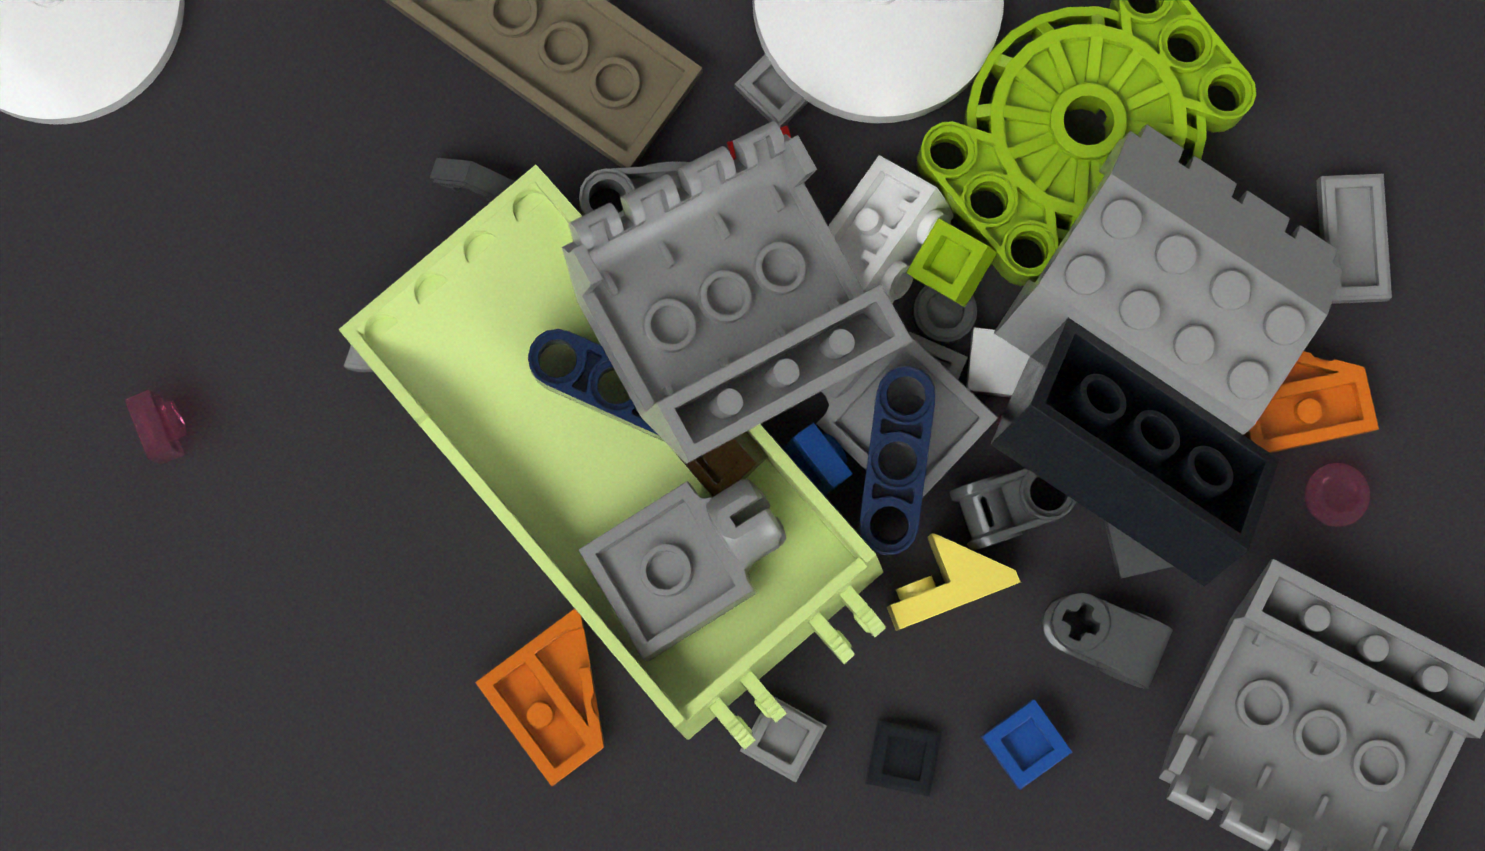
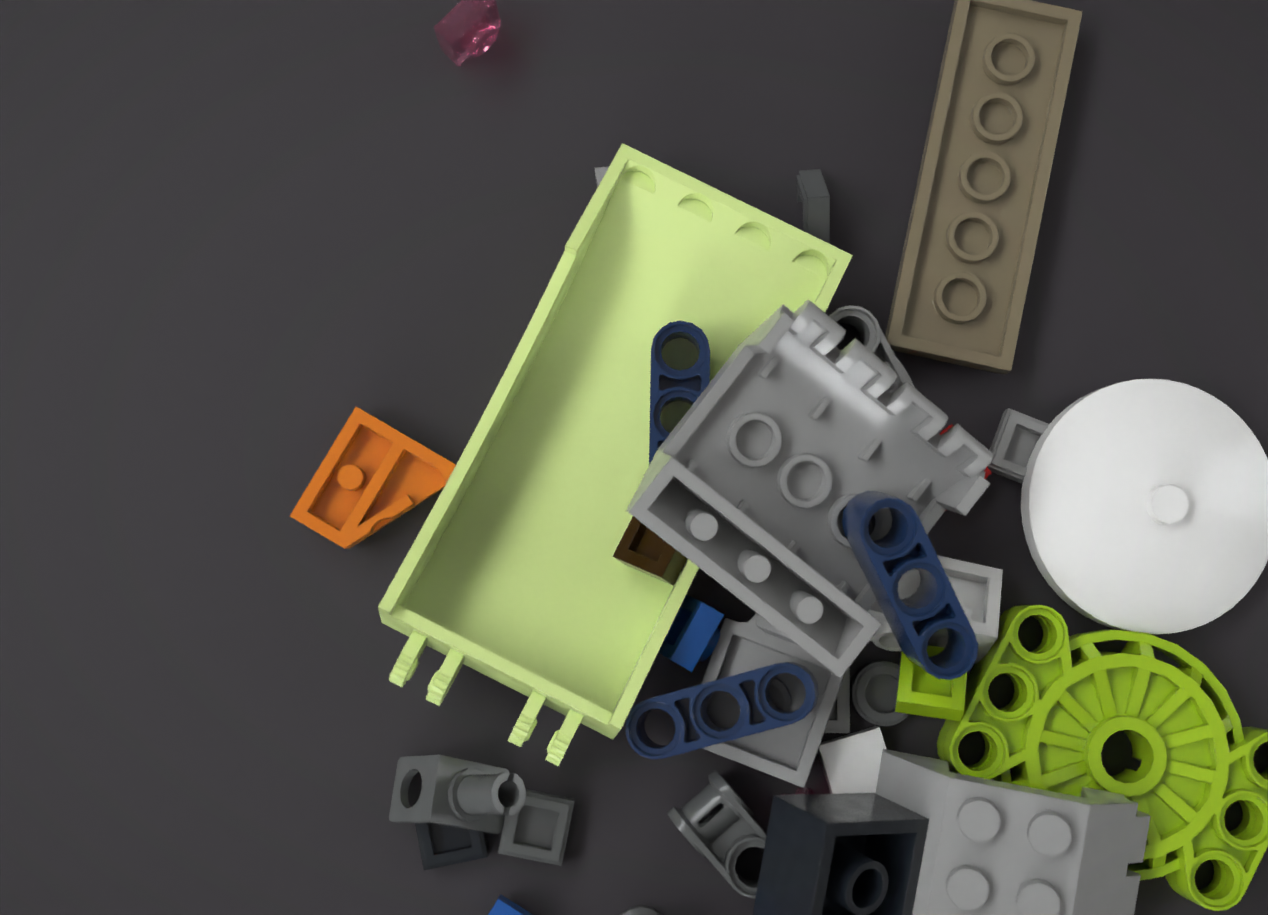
camera: 70 degrees right, 0 degrees up
light grey plate [579,479,786,662] -> none
light grey tile [740,696,827,782] -> none
light yellow slope [887,533,1020,631] -> none
none -> dark grey bracket [389,755,526,834]
none -> dark grey tile [498,789,575,866]
none -> dark blue beam [842,491,978,680]

